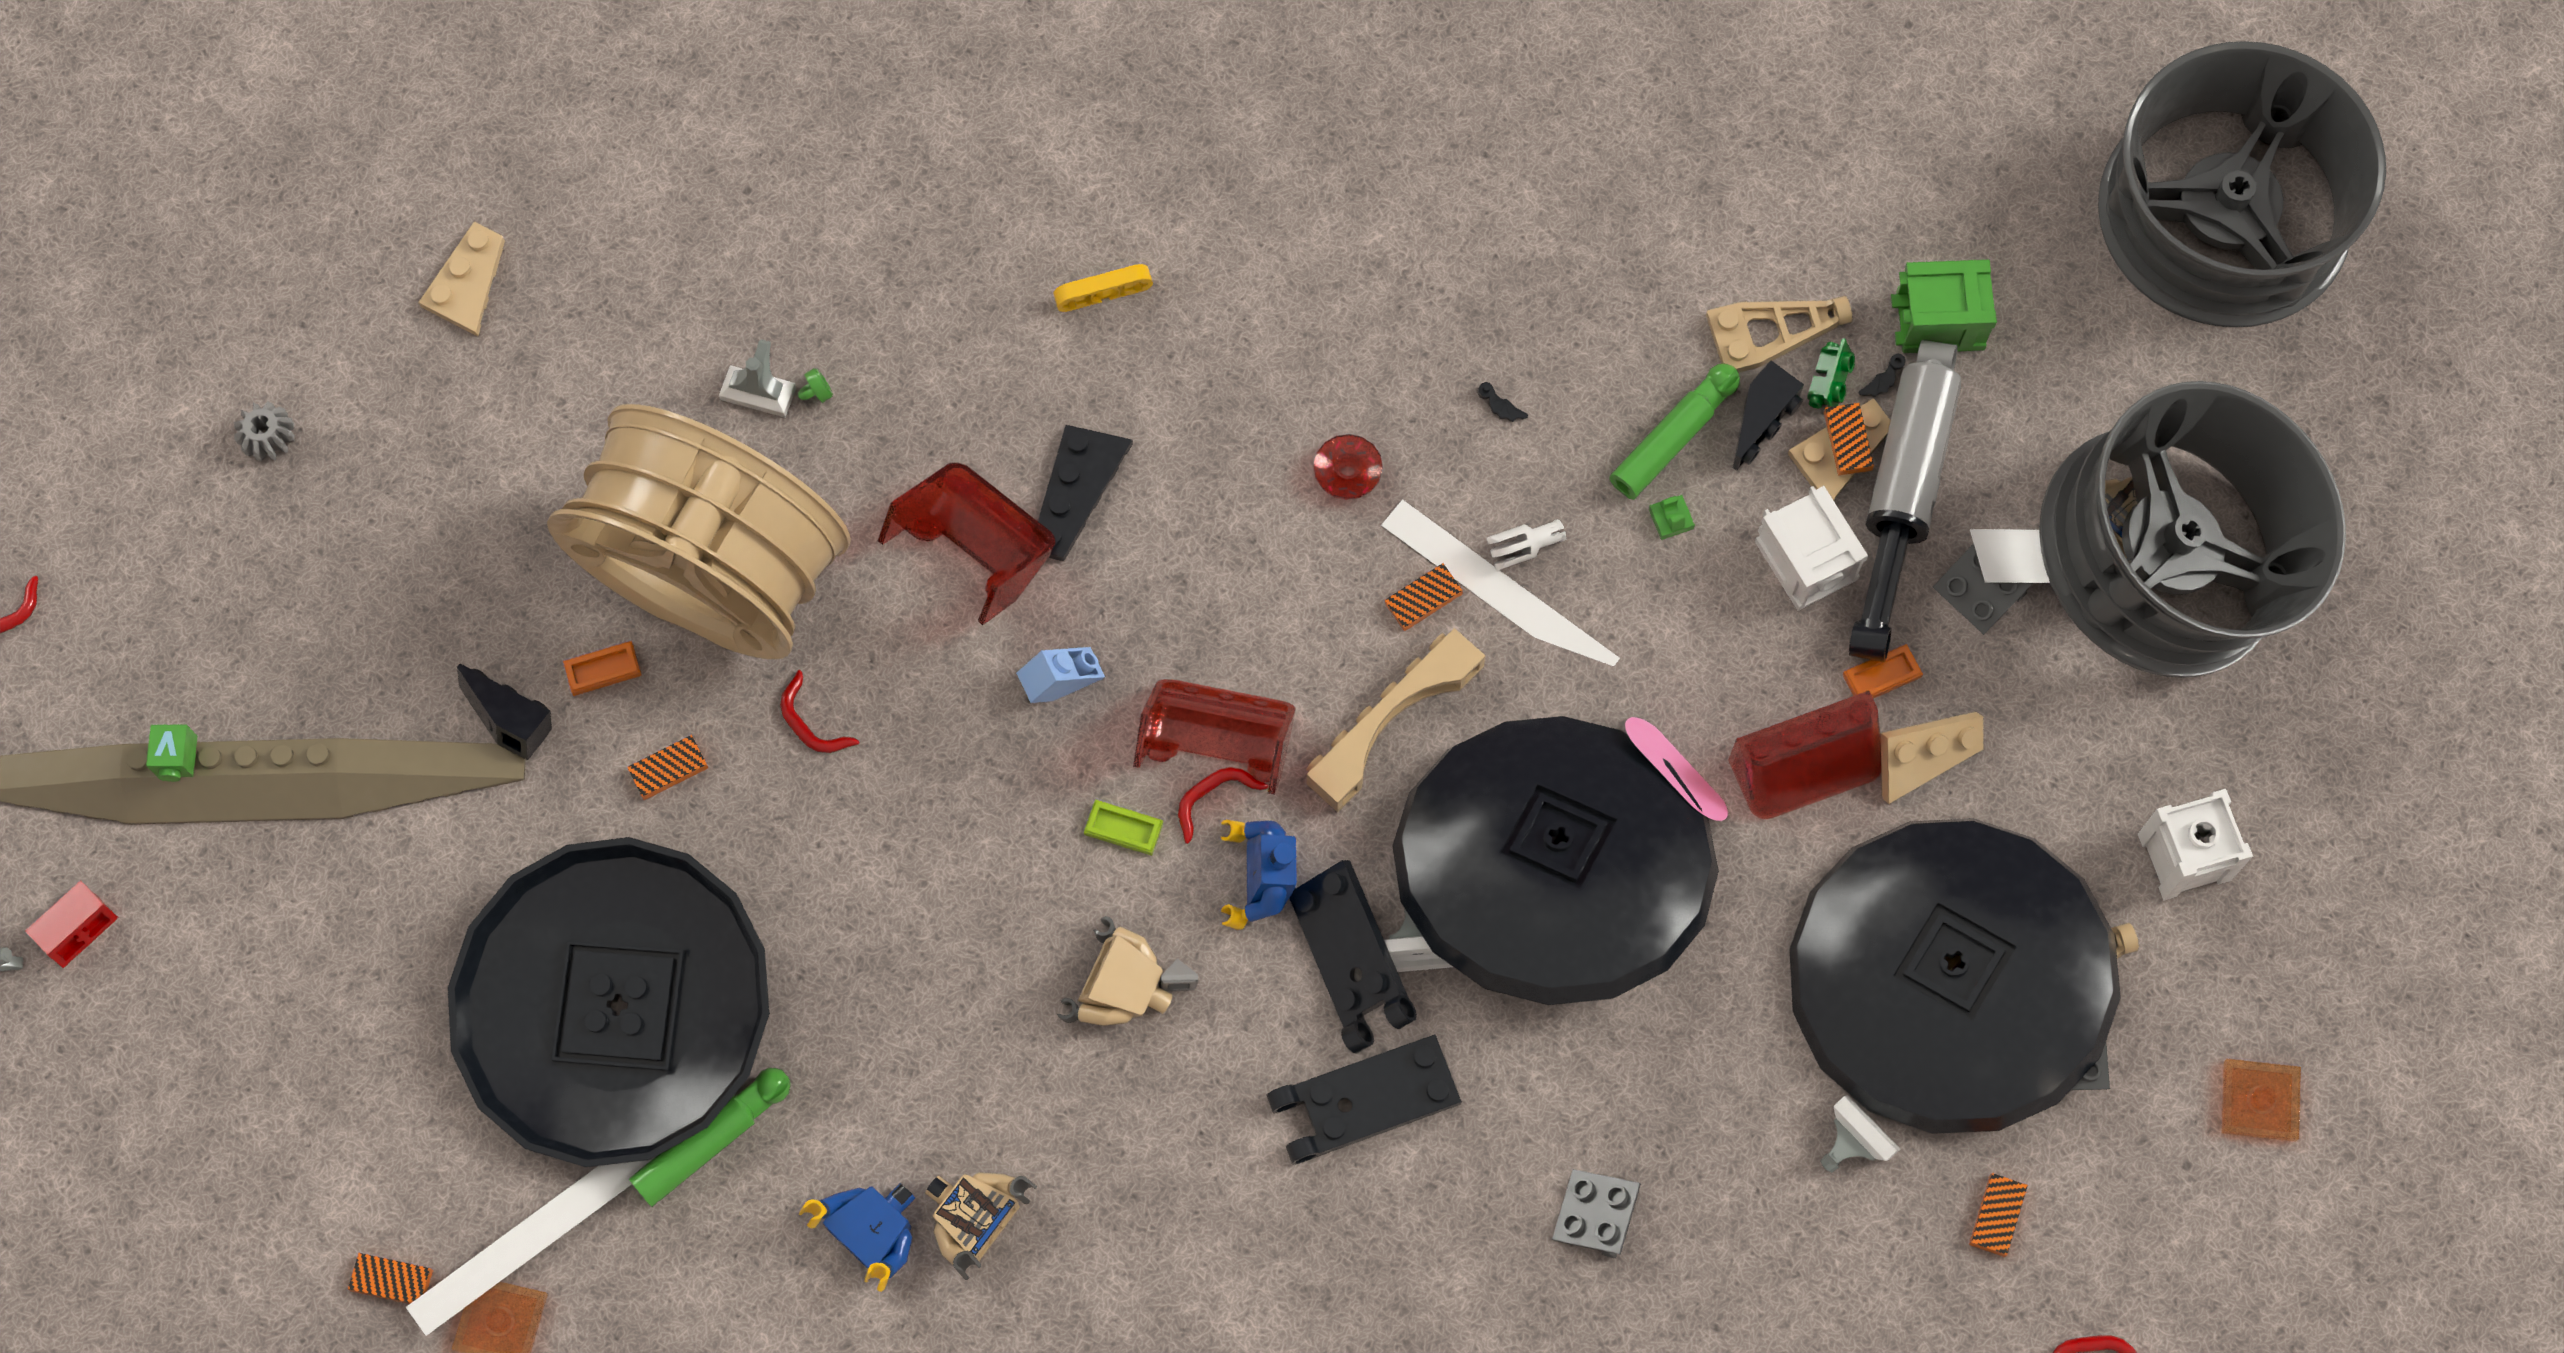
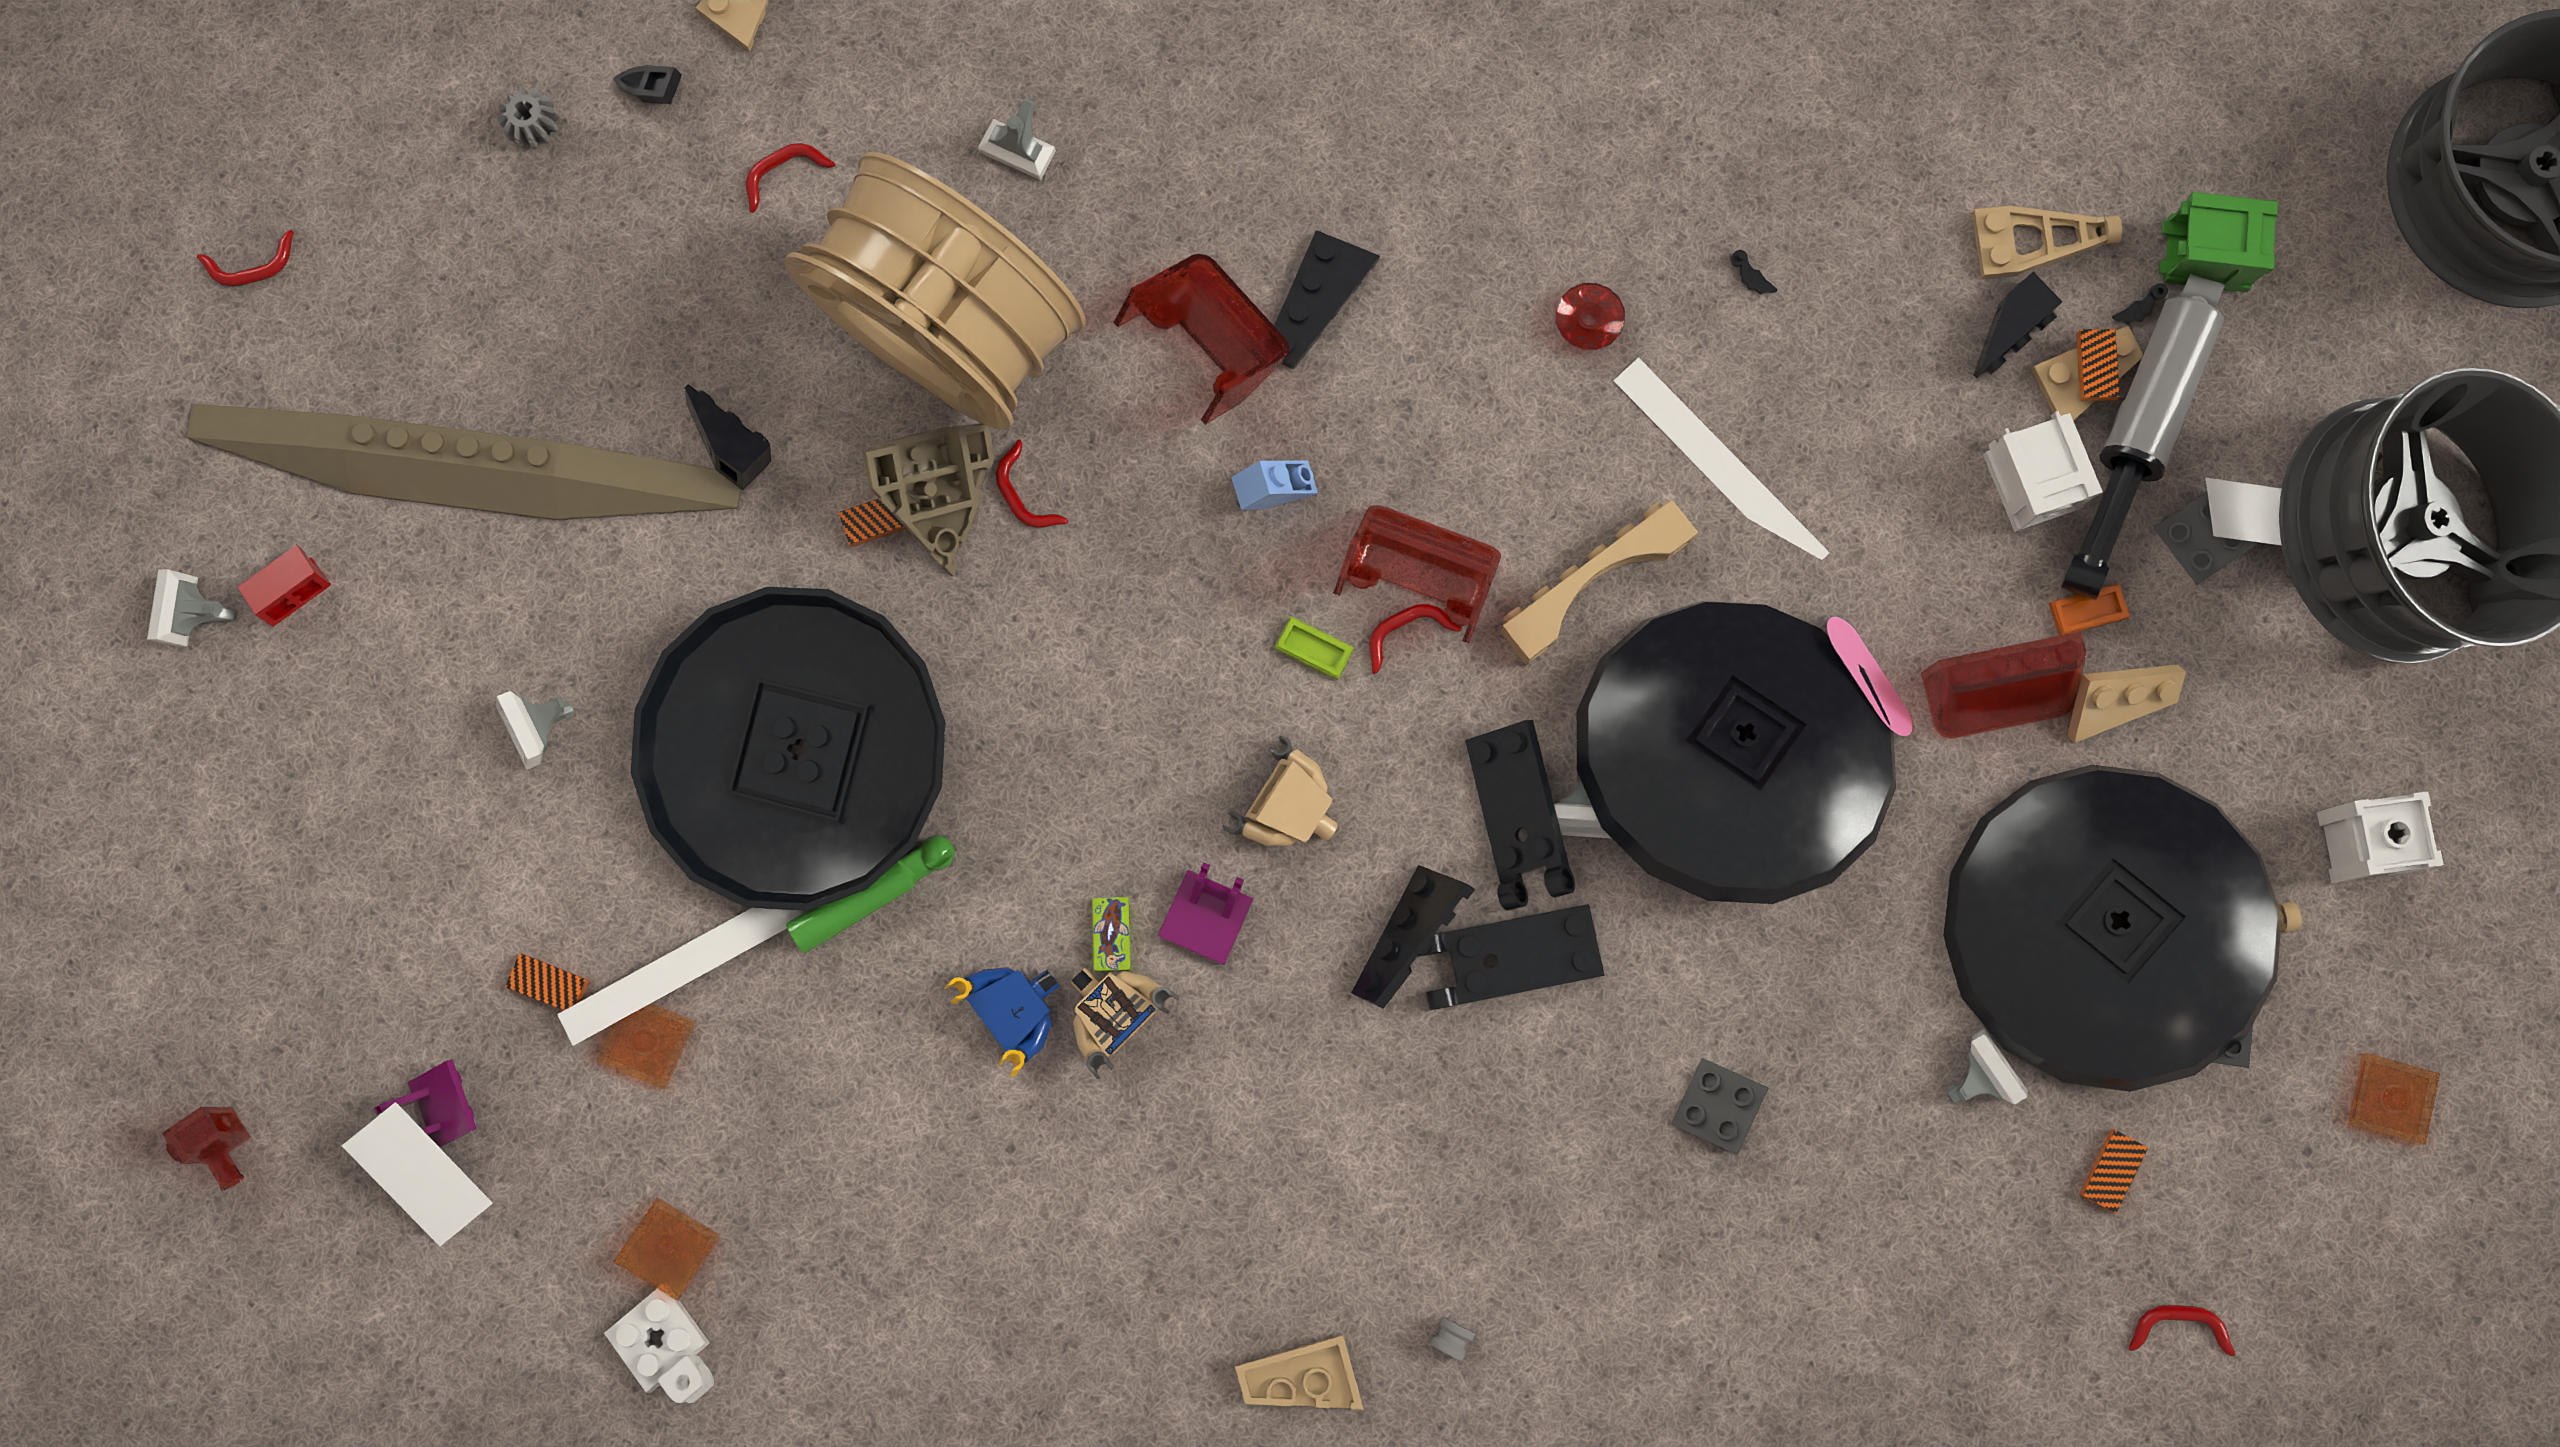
camera: 10 degrees right, 10 degrees up
bright green brick [146,724,198,782] -> none
orange tile [563,641,642,696] -> none
bright green tile [798,368,833,403] -> none
yellow beam [1053,264,1153,312] -> none
light grey slope [1159,958,1198,991] -> none
blue torso [1221,819,1297,930] -> none
tile [1385,563,1463,631] -> none
white arm [1486,519,1566,571] -> none
bright green piece [1609,363,1740,500] -> none
bright green tile [1649,495,1695,540] -> none
green hinge [1807,338,1855,409] -> none
none -> white piece [496,691,574,770]
none -> black plate [613,65,682,104]
none -> red animal [745,143,835,213]
none -> dark tan wedge [862,423,995,576]
none -> tile [1092,897,1131,972]
none -> magenta plate [1158,862,1254,965]
none -> black wing [1351,865,1475,1009]

